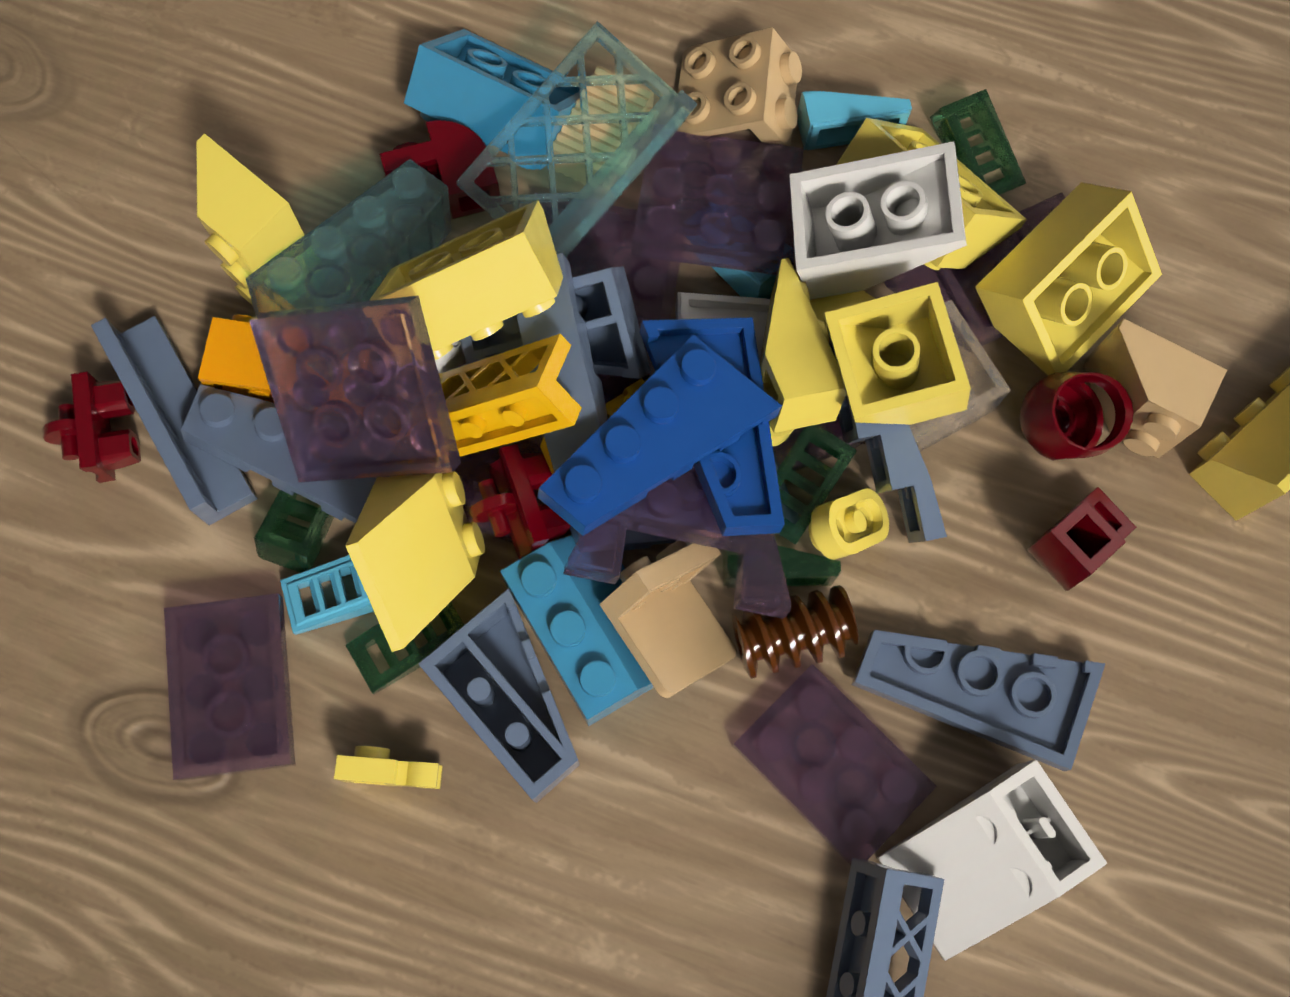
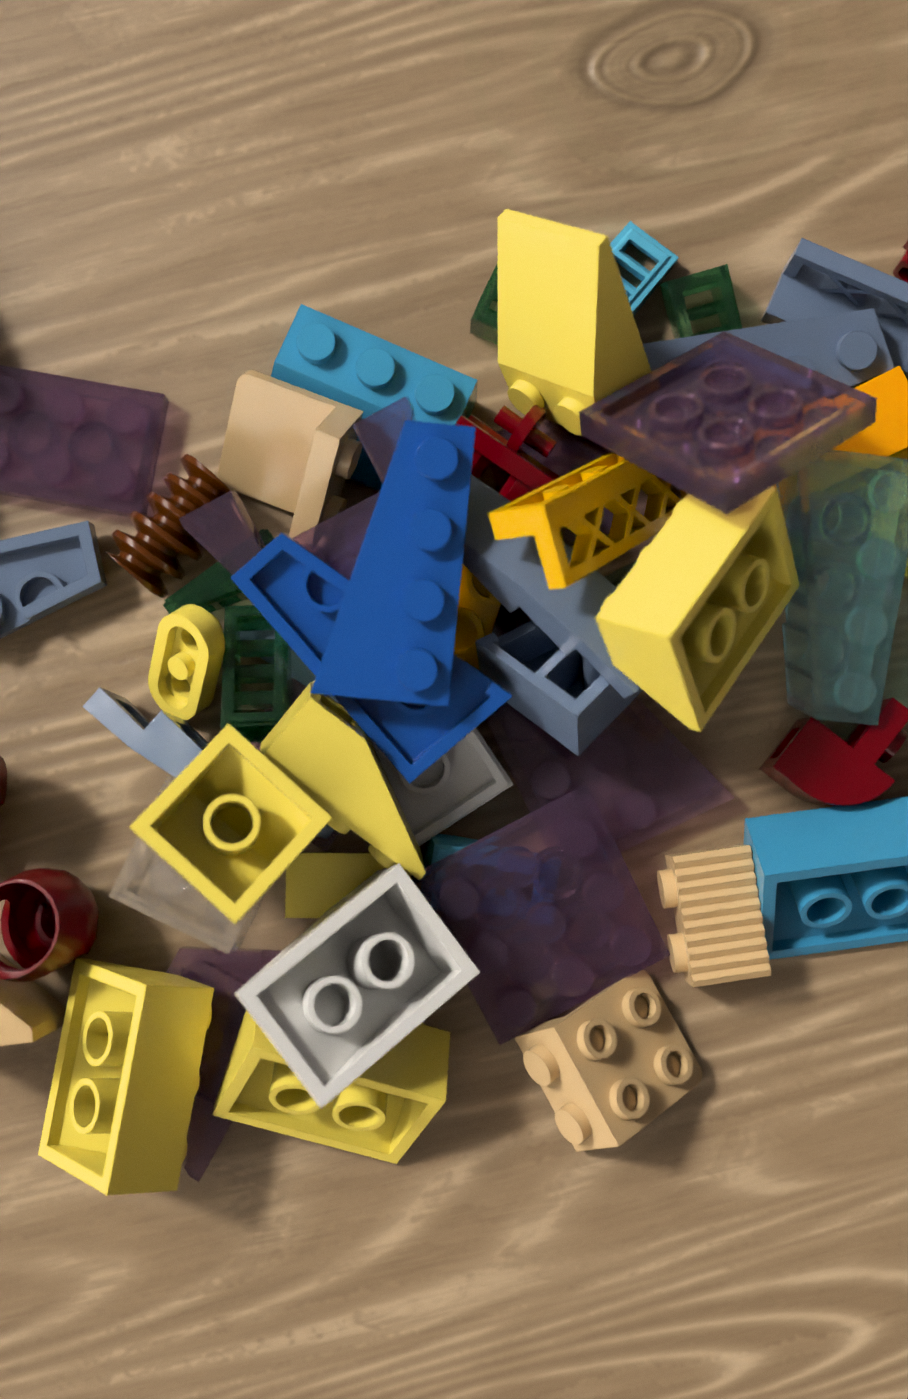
camera: 150 degrees right, 10 degrees up
clear purple plate [164,593,296,781] -> none
light yellow plate [334,746,443,789] -> none
sand blue wedge [419,588,580,803] -> none
clear light blue fence [456,21,698,258] -> none
medium azure slope [797,91,912,151] -> none
clear green slope [930,89,1026,195] -> none

